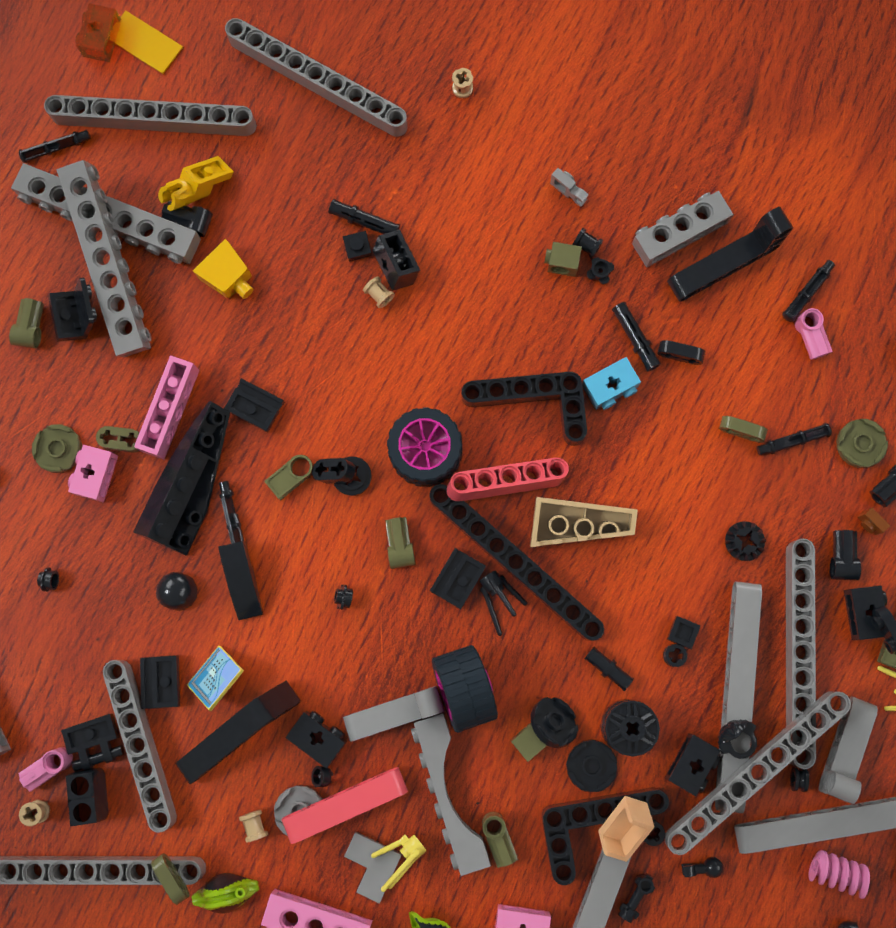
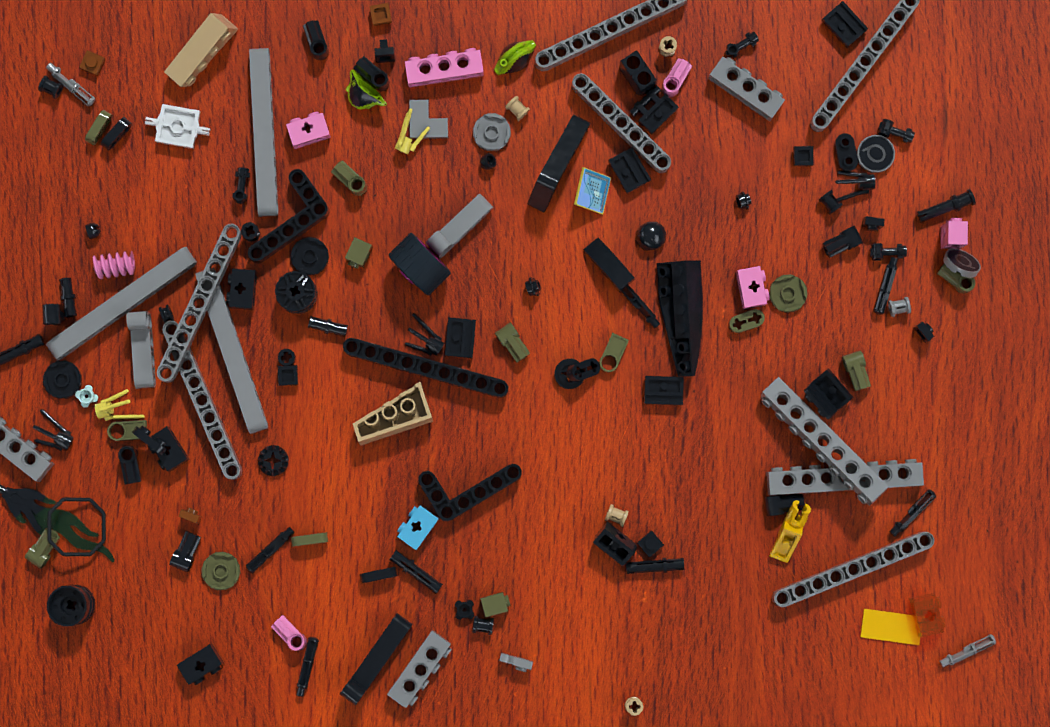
camera: 140 degrees right, 5 degrees up
bright pink brick [134,355,199,460] -> none
olive beam [151,853,190,905] -> none
yellow torso [193,239,254,299] -> none
light grey beam [225,18,408,137] -> none
coral beam [281,767,408,844] -> none
black brick [285,711,347,769] -> none
wheel [387,407,463,487] -> none
light grey arch [411,712,491,876] -> none
coral beam [446,458,569,501] -> none
black tile [530,697,578,749] -> none
light nougat panel [598,796,655,862] -> none
black arm [681,857,724,878] -> none
black piece [718,719,757,759] -> none
black piece [829,530,861,581] -> none

